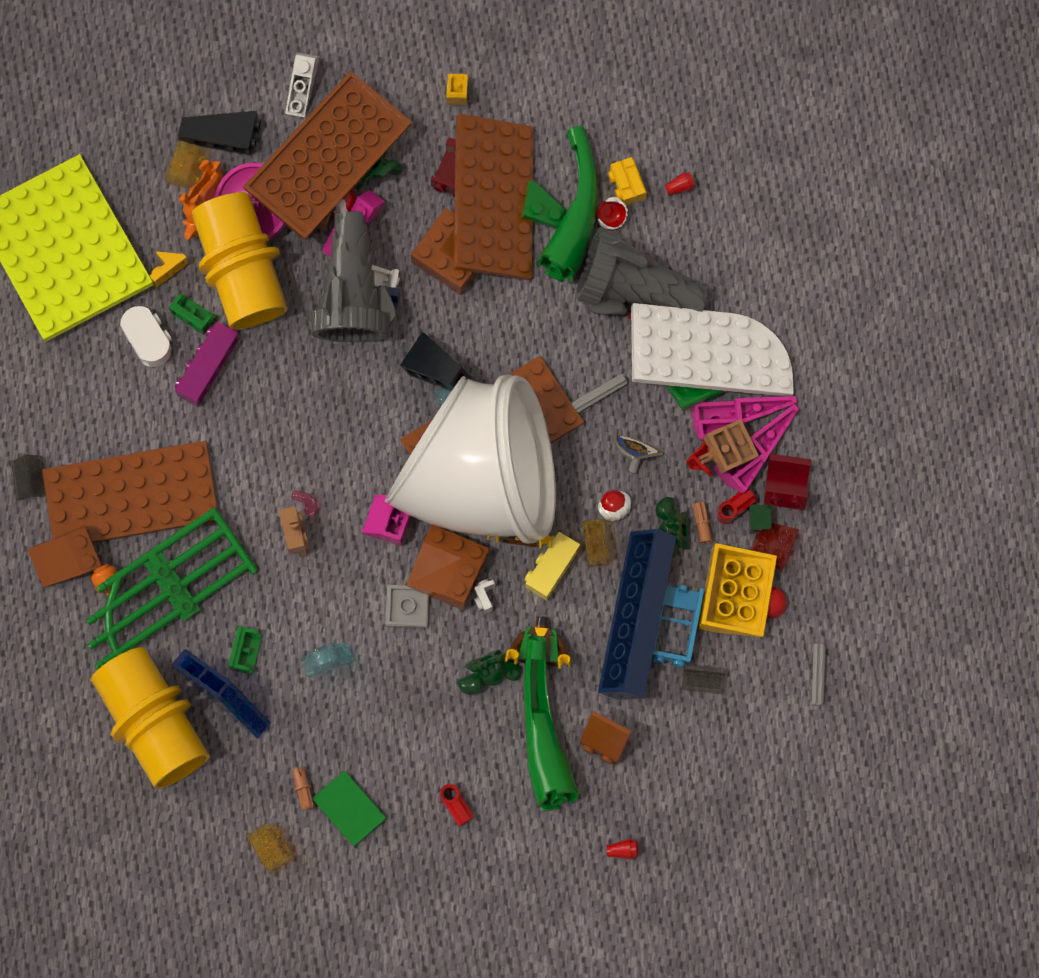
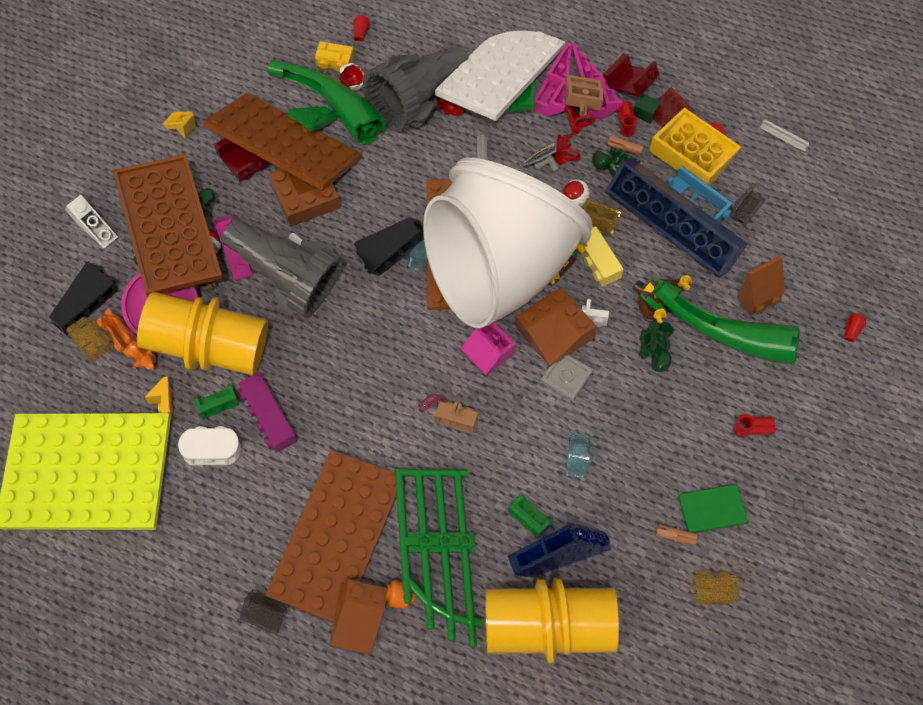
camera: 60 degrees left, 10 degrees down
none -> red piece [555,133,581,165]

